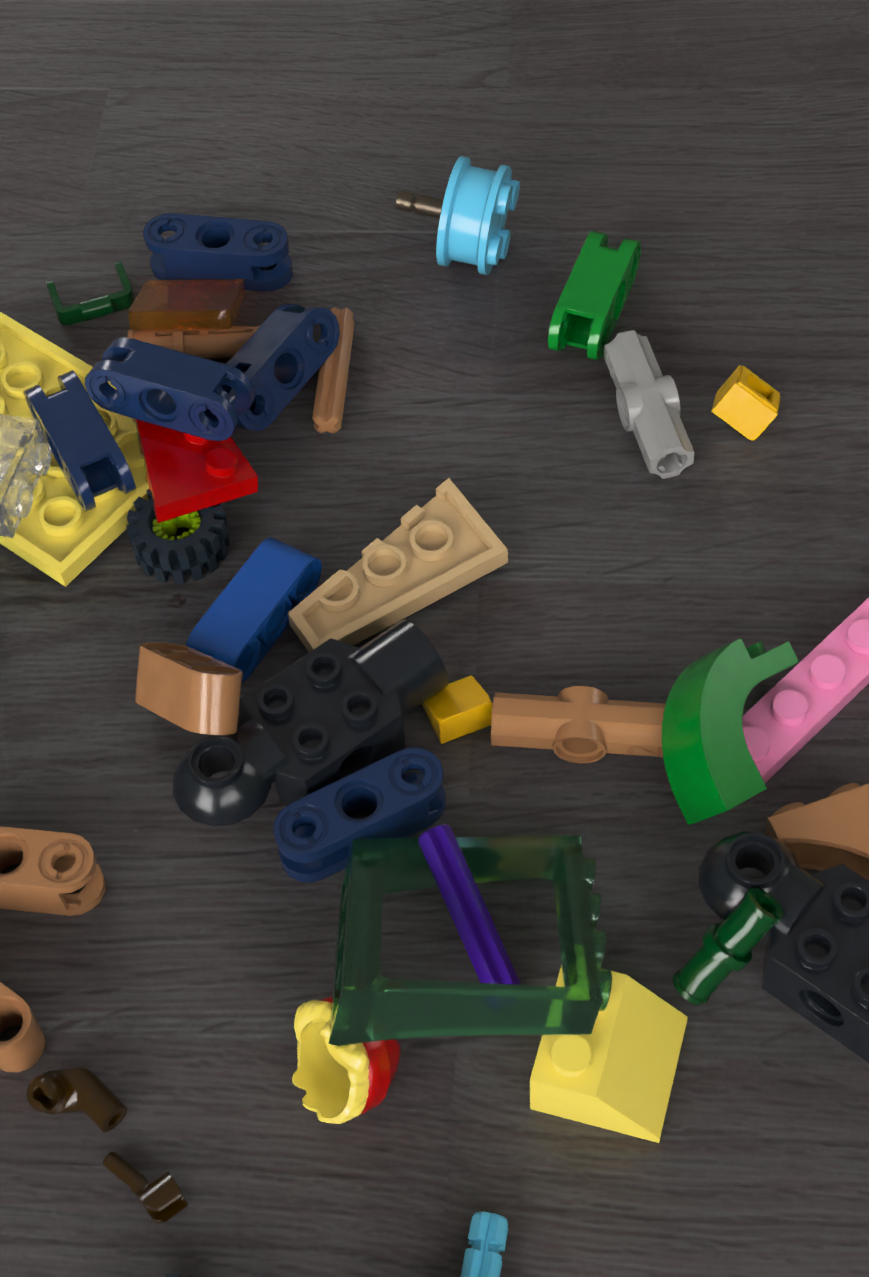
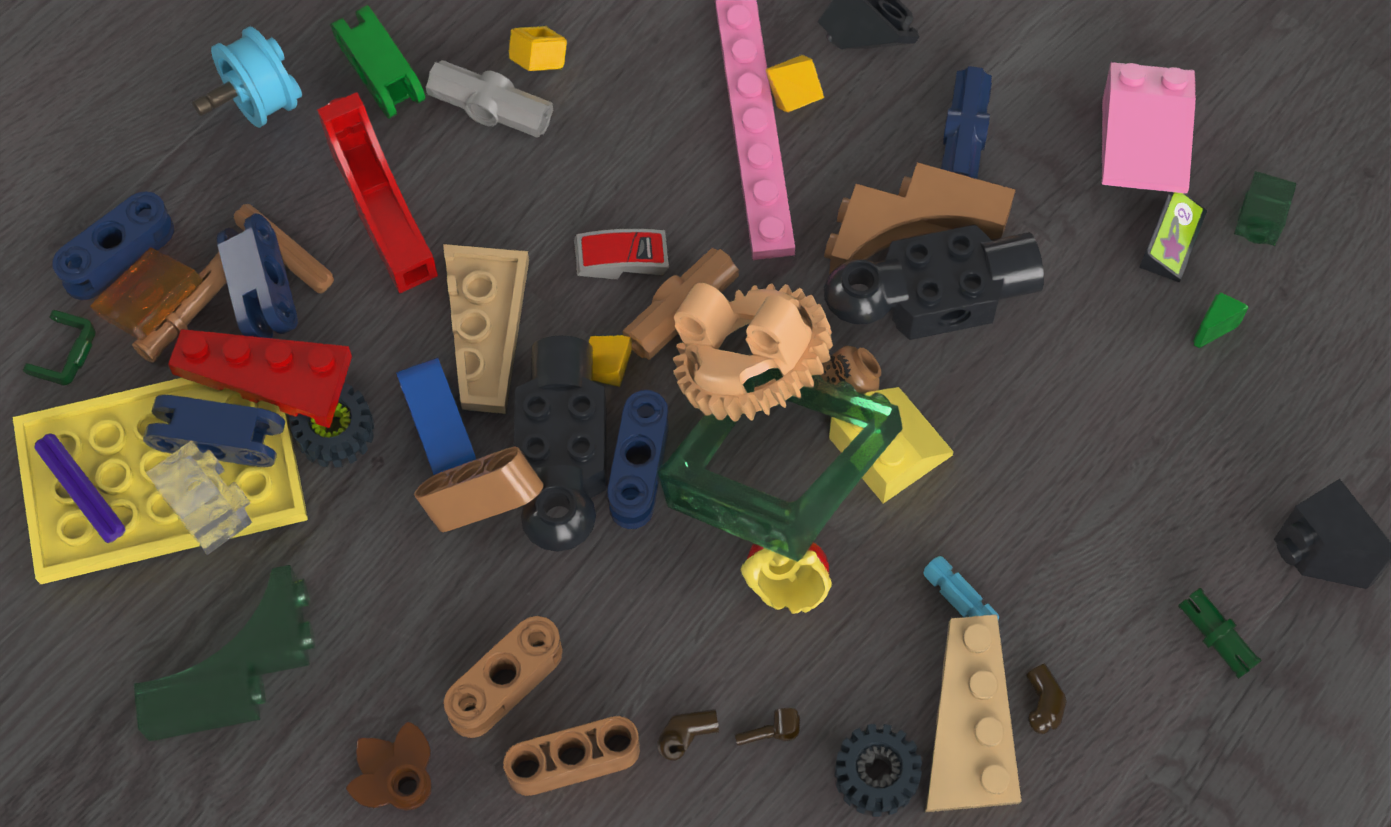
camera: 55 degrees left, 10 degrees up
dark blue piece [85,337,256,441] -> none
dark purple axle [418,824,523,1006] -> none
green arch [662,638,799,826] -> none
dark green pin [672,888,784,1005] -> none
none -> red arch [317,92,438,294]
none -> slope [574,229,669,280]
none -> light nougat piece [673,283,833,422]
none -> medium nougat head [815,346,881,410]

